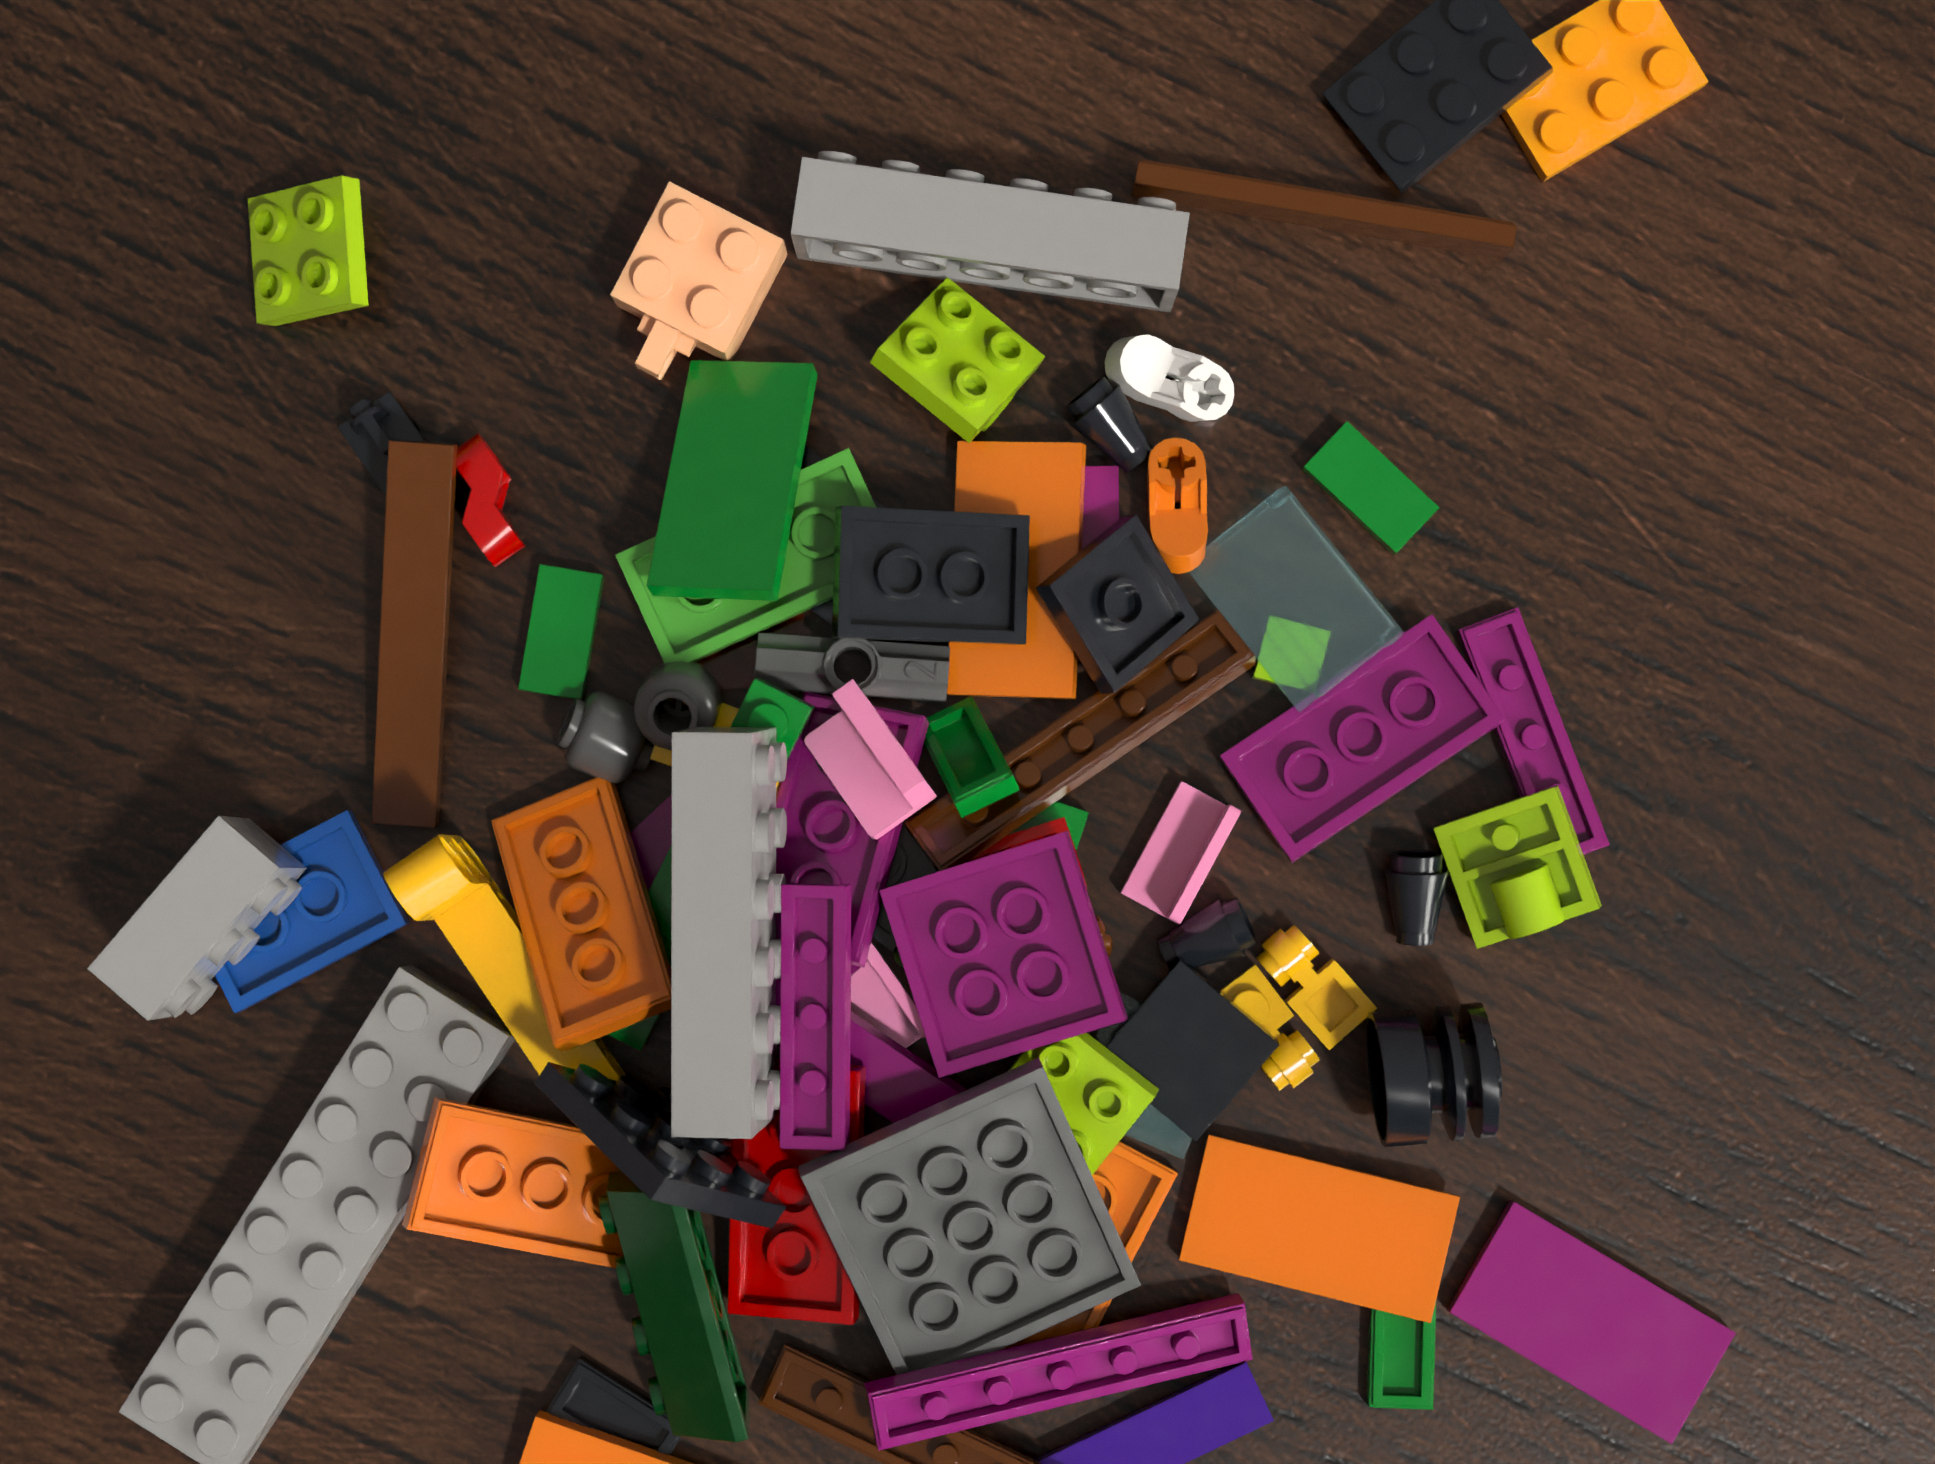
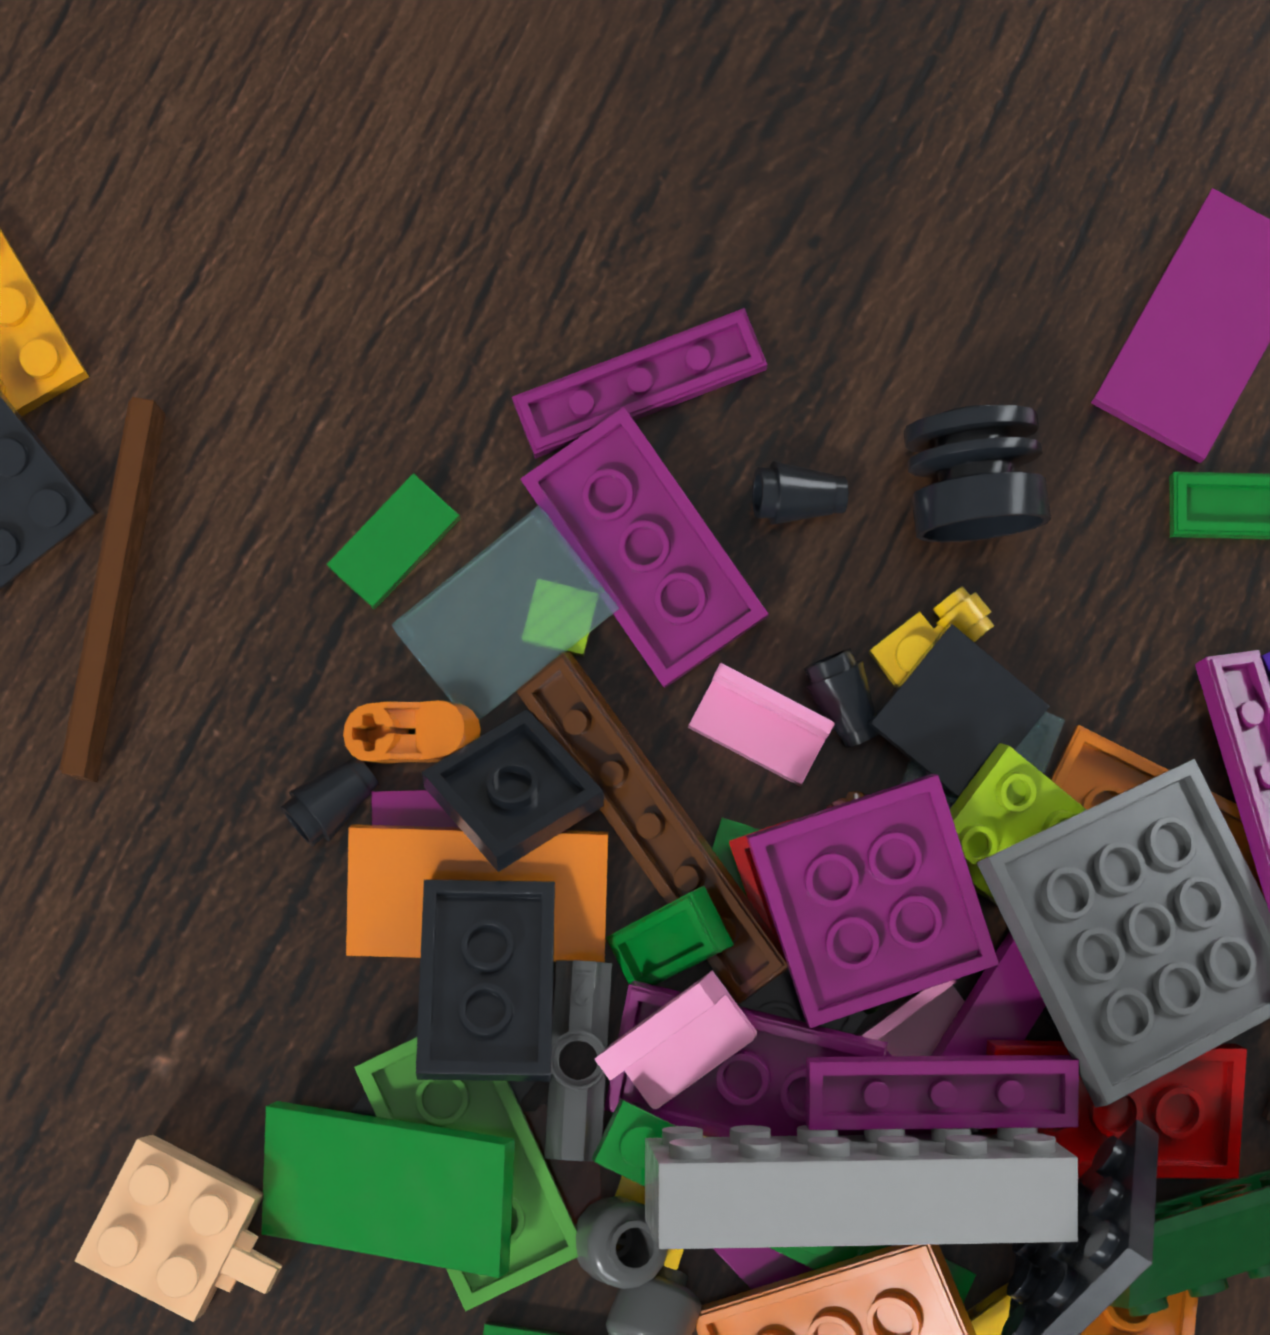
camera: 90 degrees left, 5 degrees down
light grey brick [791,151,1190,312] -> none
lime plate [870,277,1045,443] -> none
white piece [1104,335,1235,422] -> none
orange tile [1179,1134,1460,1323] -> none
yellow plate [1256,925,1377,1050] -> none
lime plate [1433,785,1602,949] -> none

